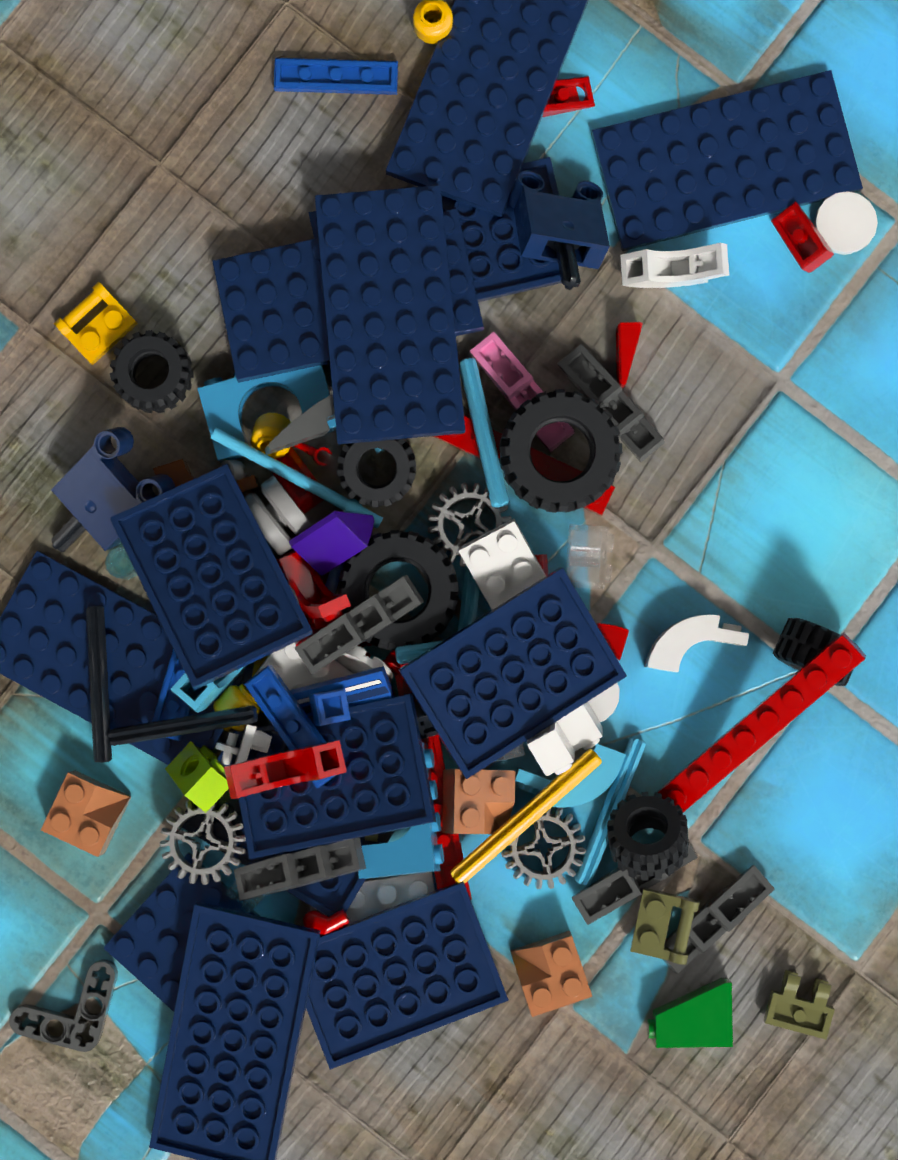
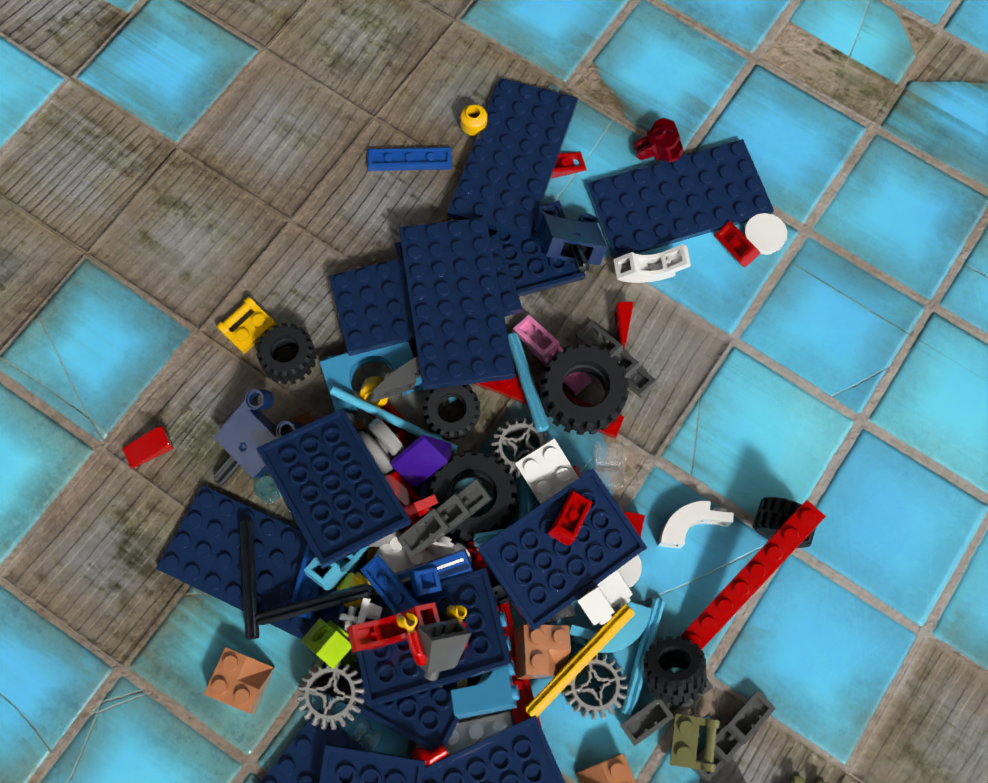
camera: 10 degrees left, 15 degrees down
dark grey slope [234,838,366,901] -> none
red hand [294,443,332,466] -> none
none -> dark grey torso [397,605,471,681]
none -> red slope [548,490,593,546]
none -> dark red hinge [633,118,684,163]

